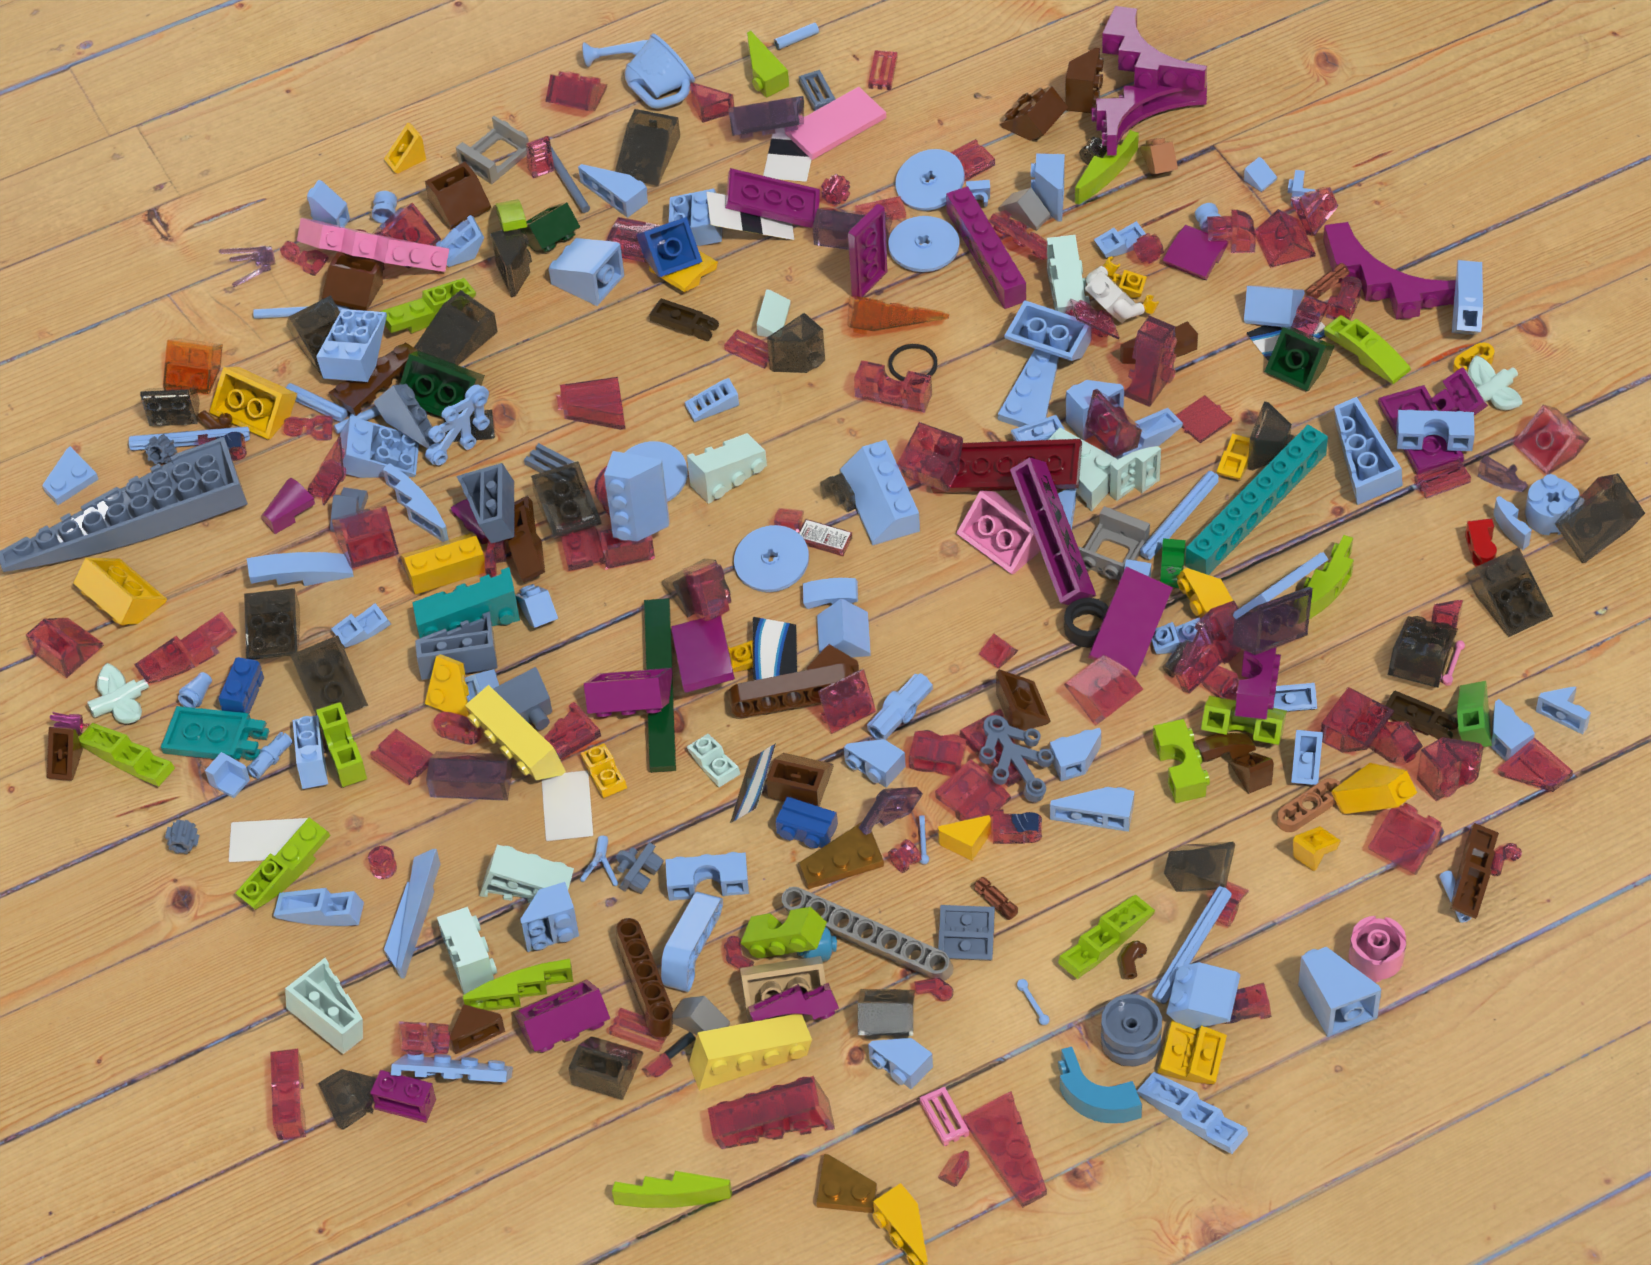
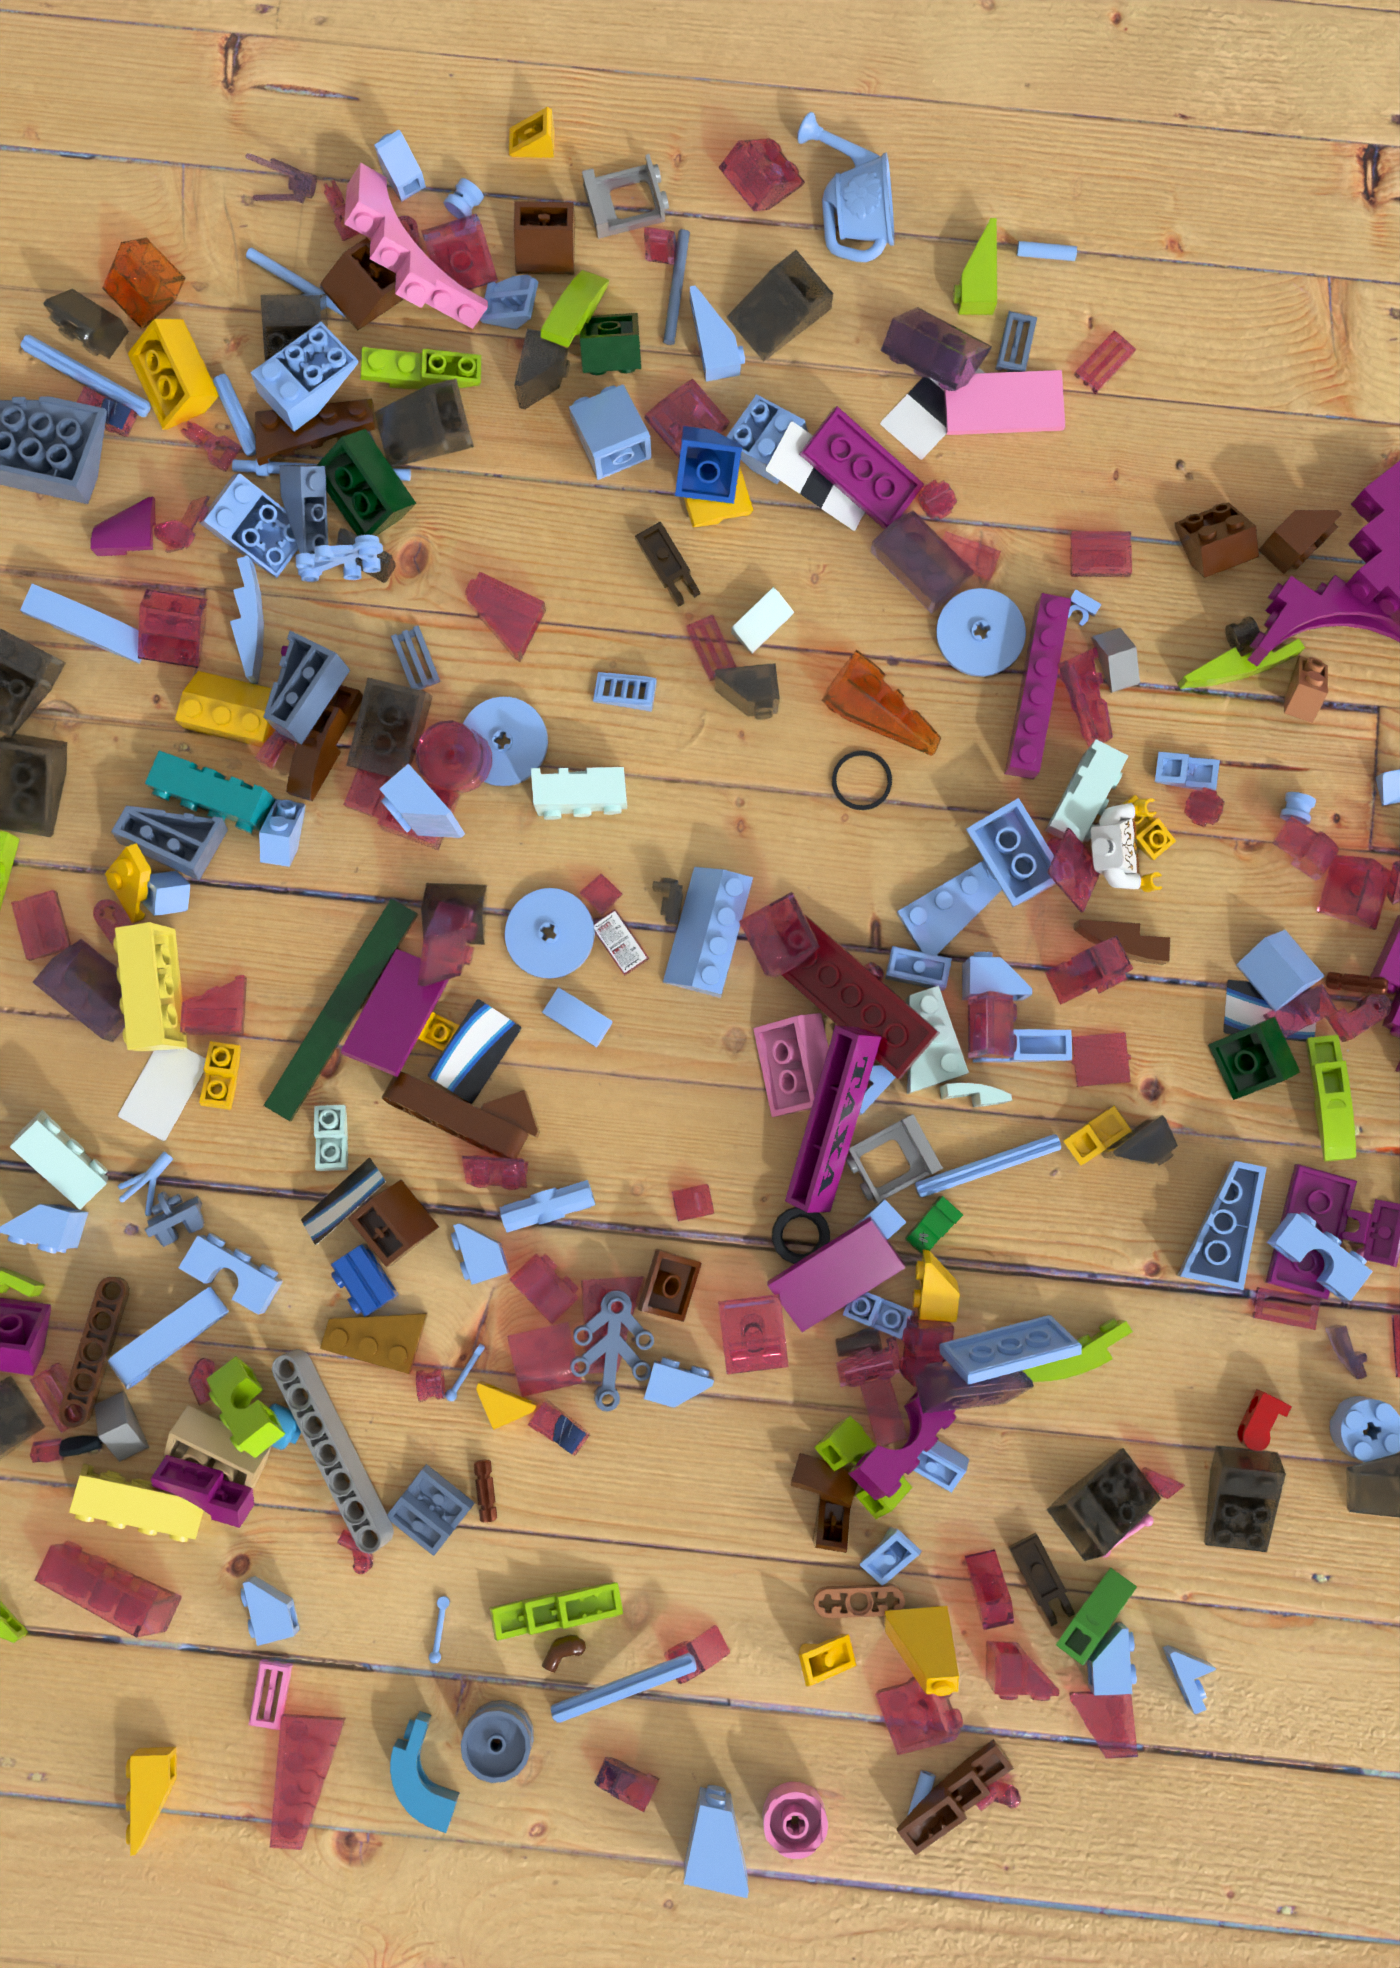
camera: 30 degrees right, 30 degrees up
sand blue gear [144,434,177,465] -> none
reddish brown arm [197,410,233,429] -> none
sand blue slope [330,487,368,535] -> none
light blue slope [331,603,391,648] -> none
sand blue torso [493,667,552,730] -> none
magenta slope [584,668,672,717] -> none
clear pink slope [690,82,735,123] -> none
light blue slope [817,598,871,657] -> none
pearl gold wing [817,1154,877,1213] -> none
magenta tile [848,203,888,301] -> none
clear pink arch [854,360,932,413] -> none
clear smoke slope [858,989,915,1039] -> none
wing [859,787,923,835] -> none
light blue piece [896,149,965,211] -> none
clear pink slope [938,1150,970,1187] -> none
light blue slope [1031,154,1065,221] -> none
light blue slope [1050,787,1135,832] -> none
light blue slope [1137,1072,1249,1154] -> none
lime arch [1153,719,1210,804] -> none
yellow slope [1157,1021,1227,1084] -> none
magenta slope [1163,225,1229,280] -> none
clear smoke slope [1164,841,1235,892] -> none
light blue slope [1166,962,1240,1029] -> none
teal brick [1185,424,1328,575] -> none
clear pink slope [1321,687,1394,753] -> none
light blue slope [1494,496,1532,551] -> none

